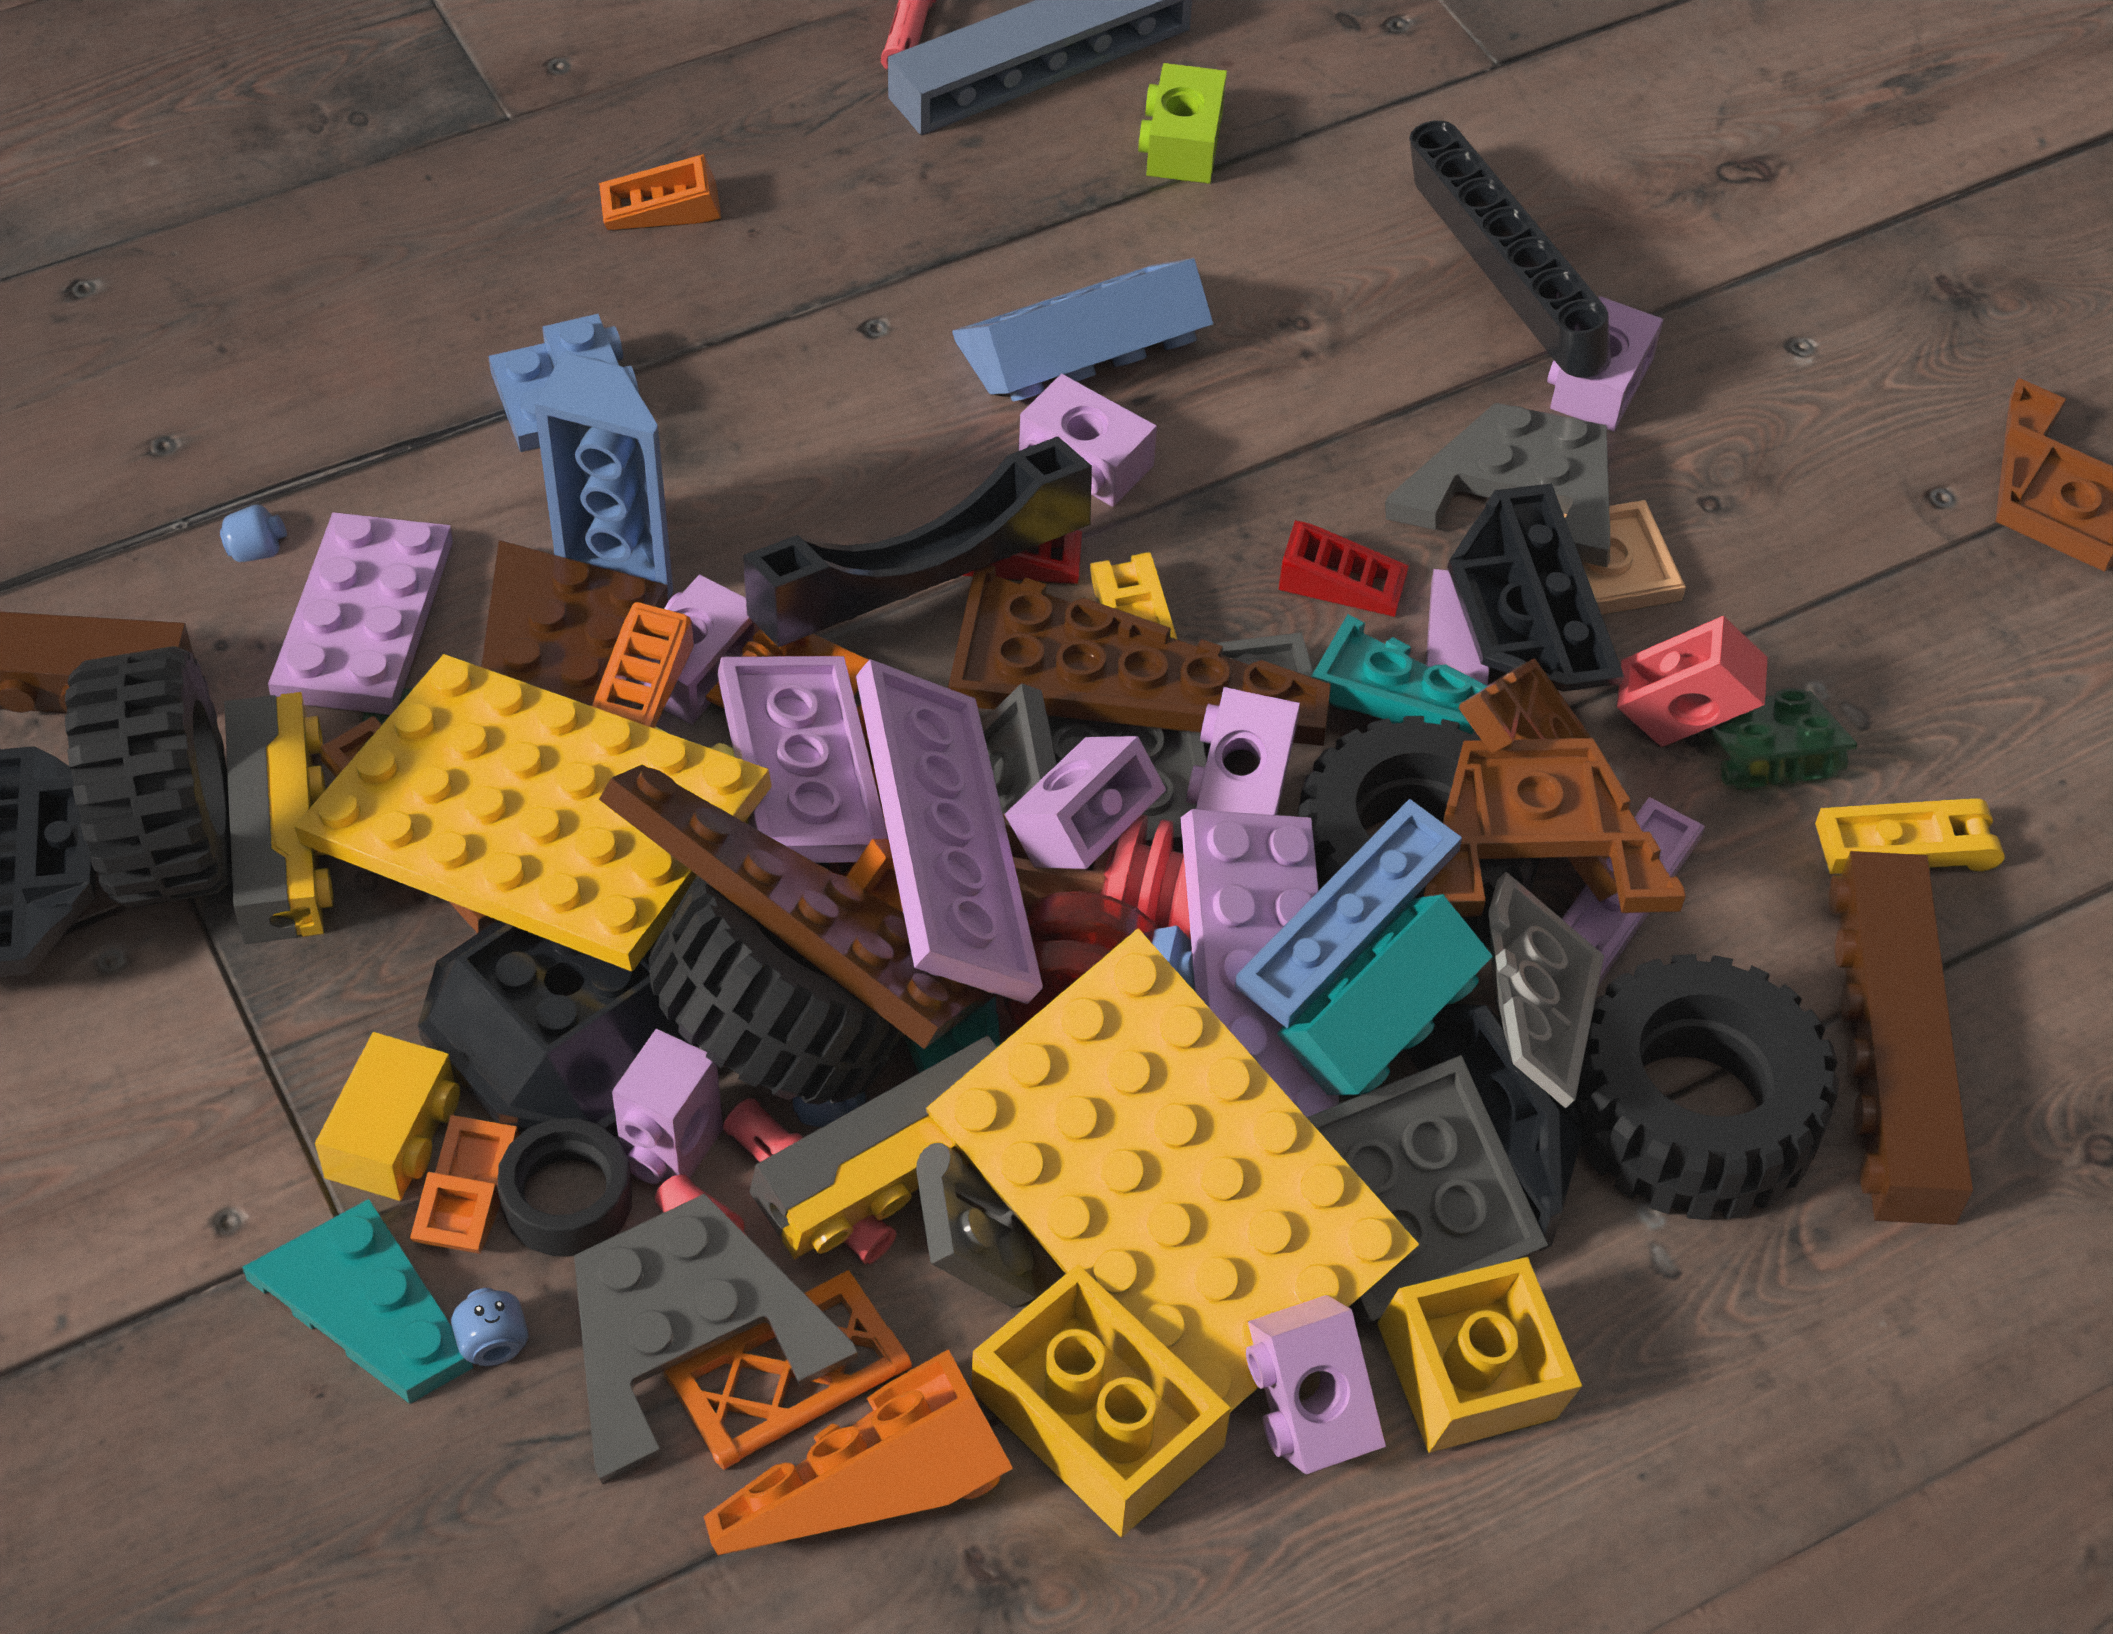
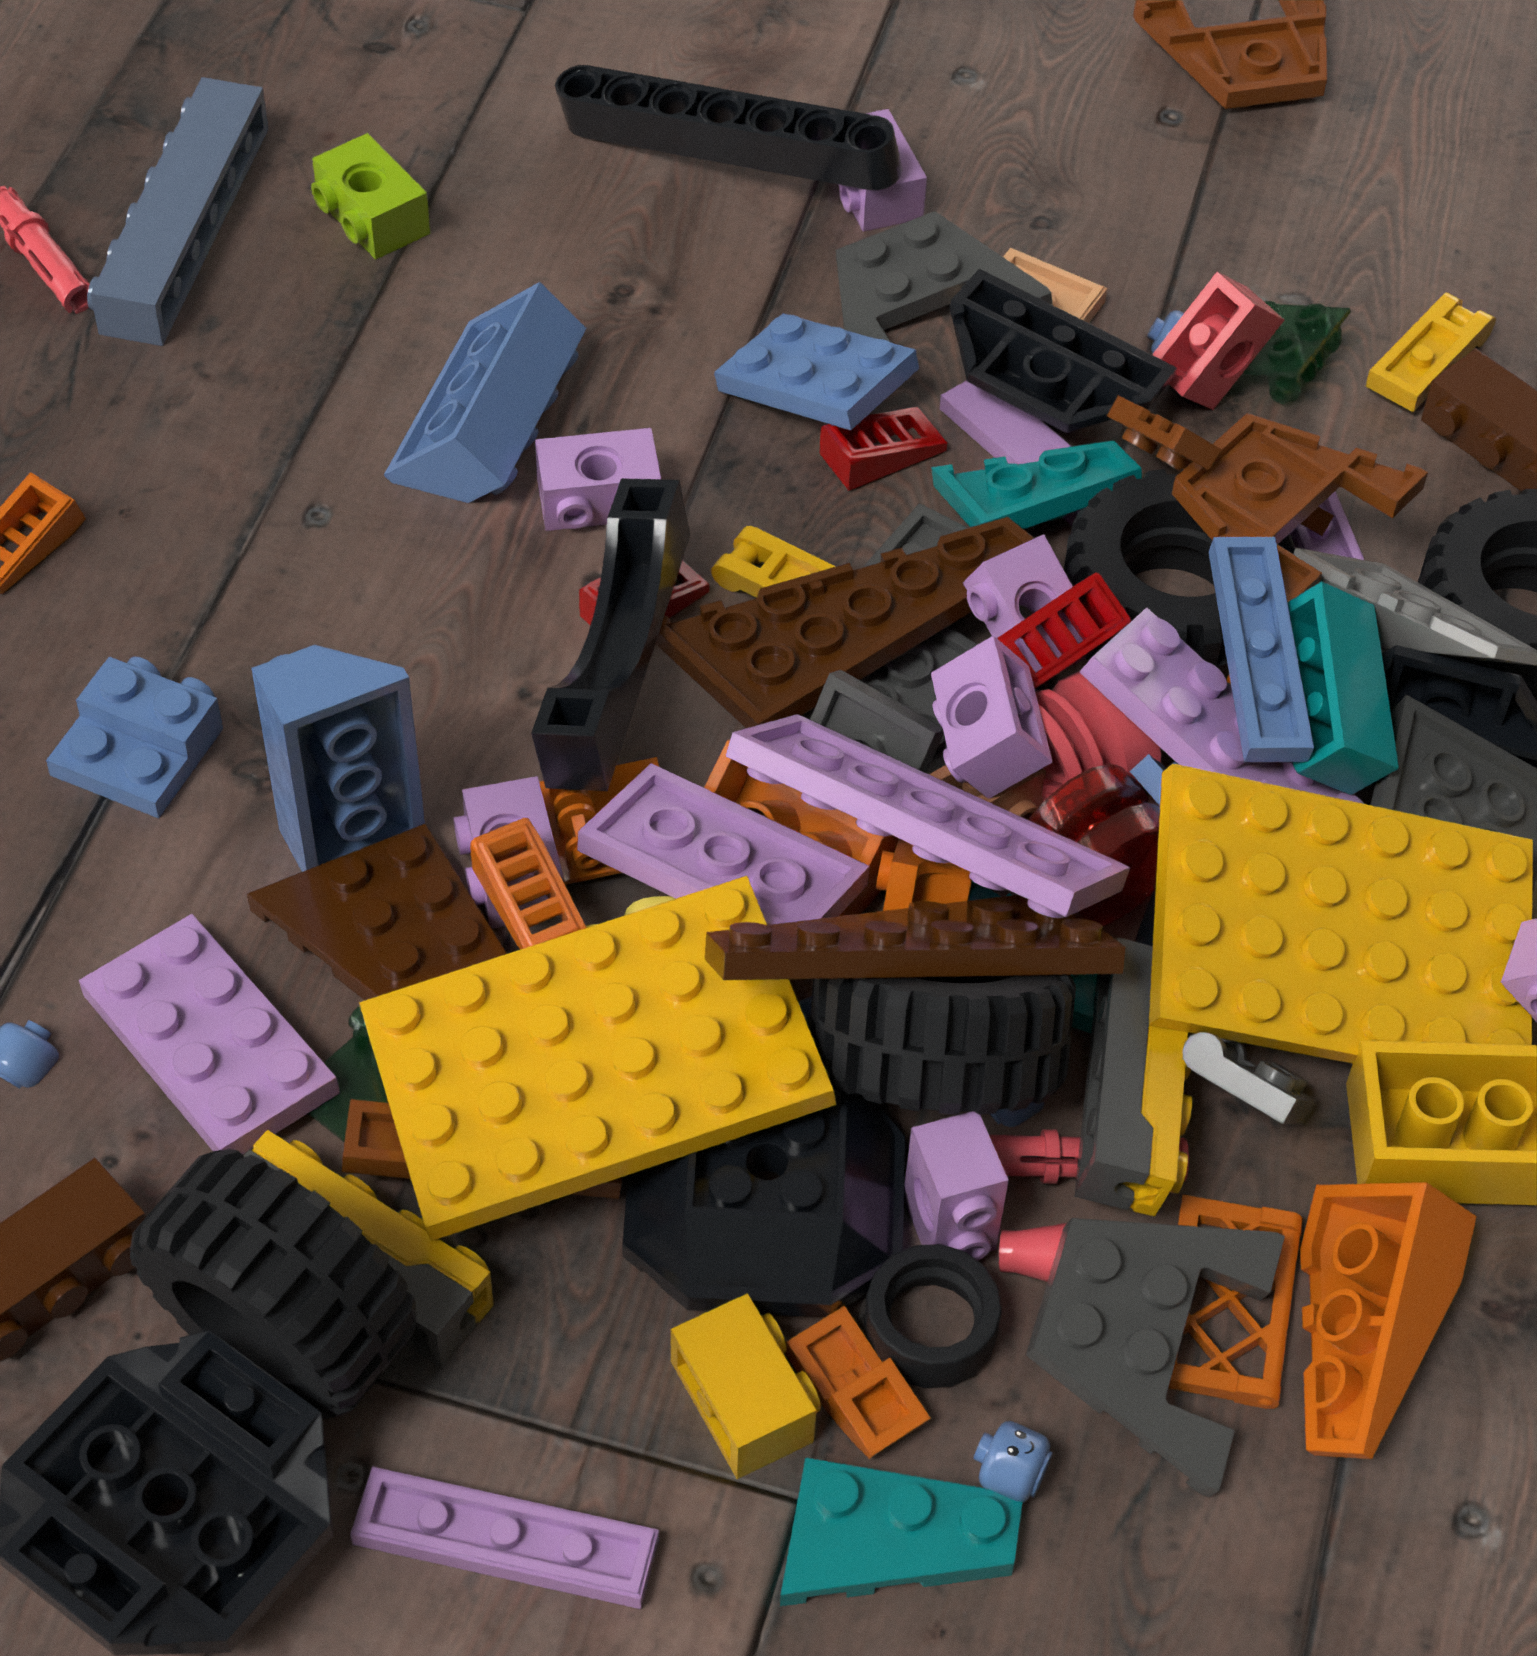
camera: 45 degrees left, 0 degrees up
none -> lavender tile [350,1467,659,1609]
none -> medium blue plate [714,313,919,430]
none -> red slope [997,572,1131,689]

